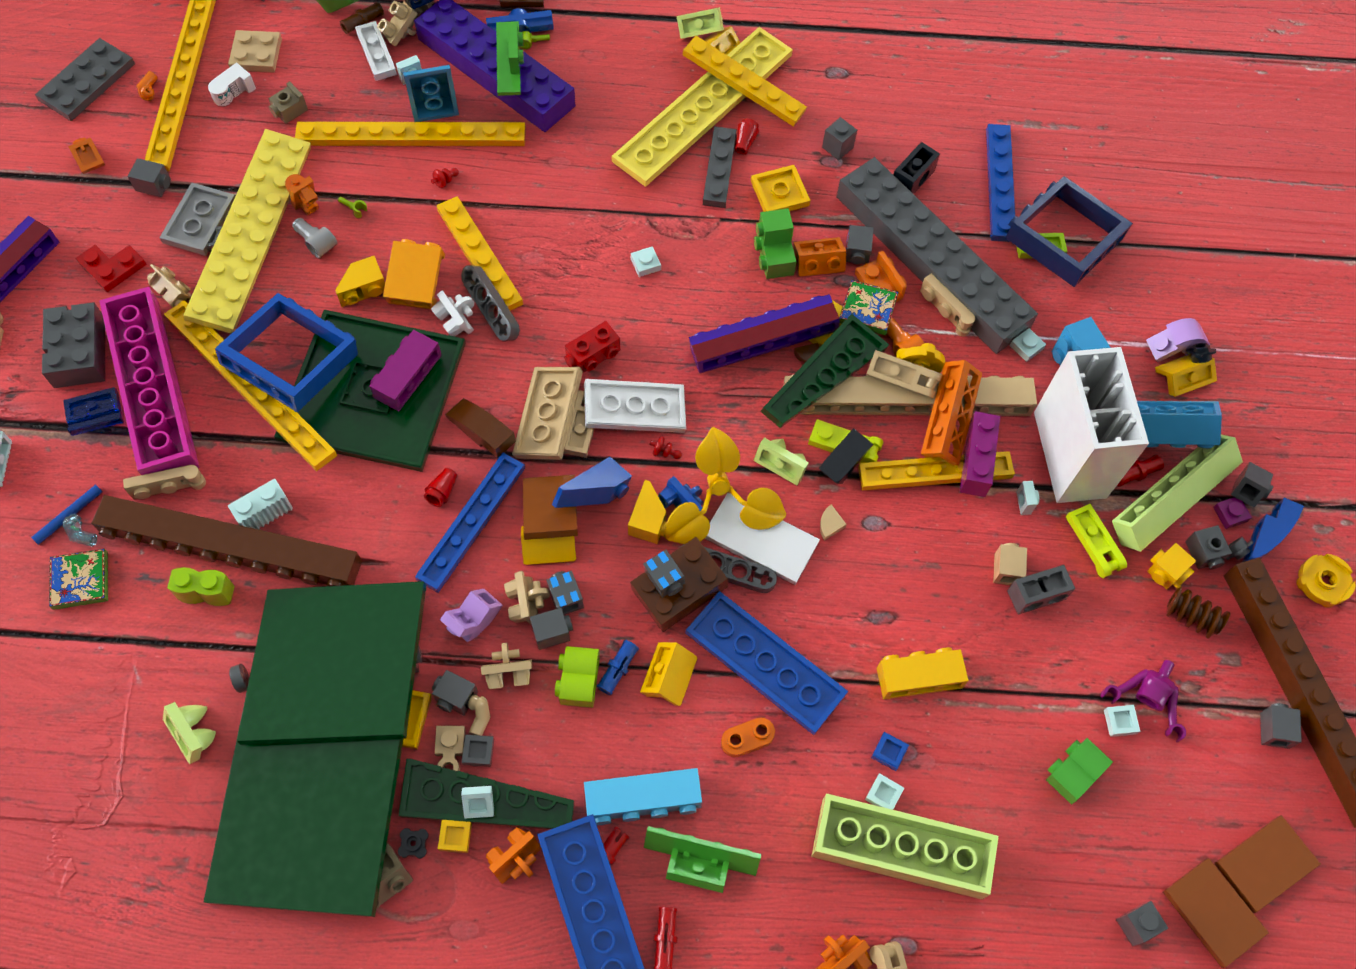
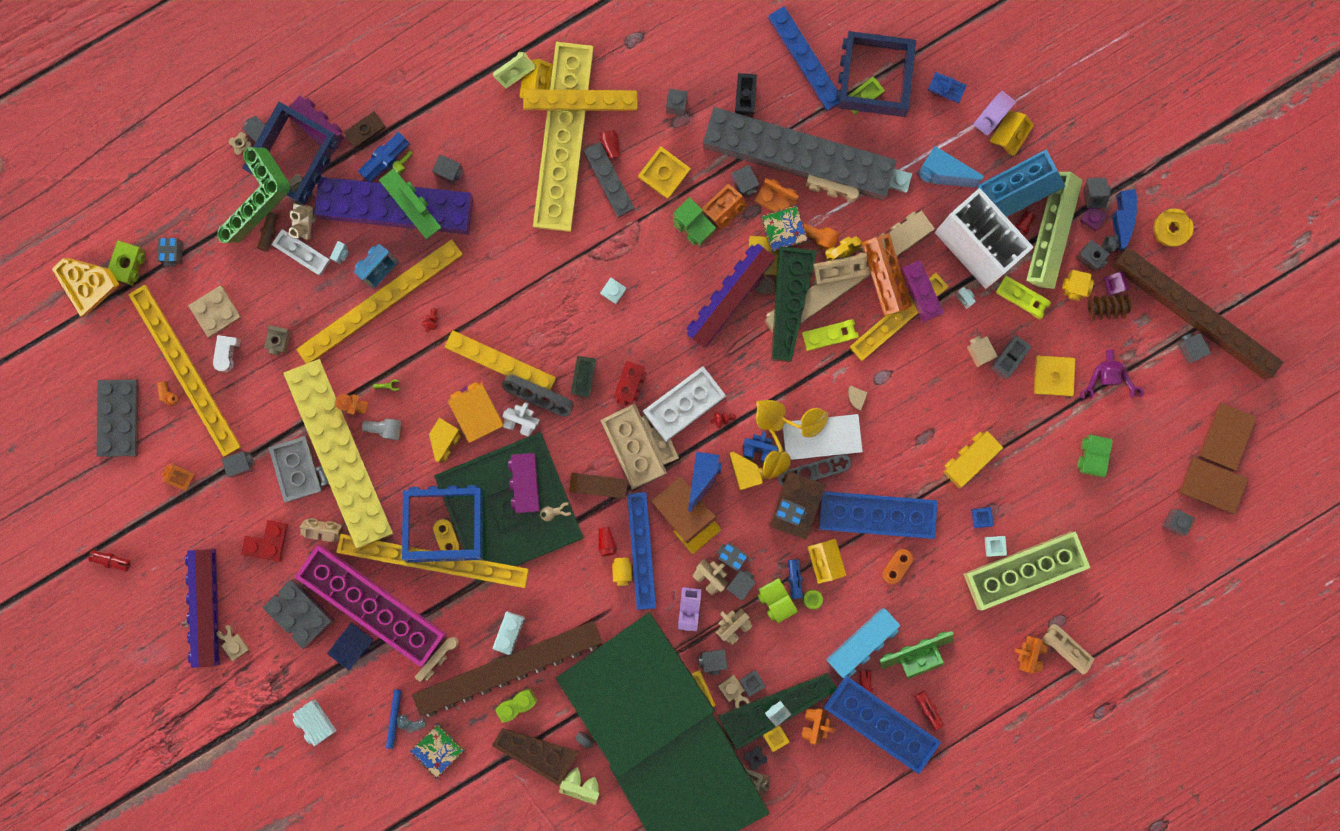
camera: 30 degrees left, 20 degrees up
tan arm [468,695,490,736] -> none
yellowish green tile [753,438,809,485] -> none
black slope [819,428,874,484] -> none
light aqua plate [1104,705,1141,737] -> none
black plate [1186,343,1216,363] -> none
none -> dark grey brick [432,154,464,185]
none -> yellow plate [433,519,460,551]
none -> reddish brown wing [492,728,579,786]
none -> tan arm [540,502,571,522]
none -> clear green brick [570,356,597,399]
none -> yellow brick [612,558,632,586]
none -> lime tile [803,590,823,609]
none -> blue hips [928,72,967,104]
none -> yellow plate [1034,356,1075,397]
none -> magenta plate [1104,271,1129,296]

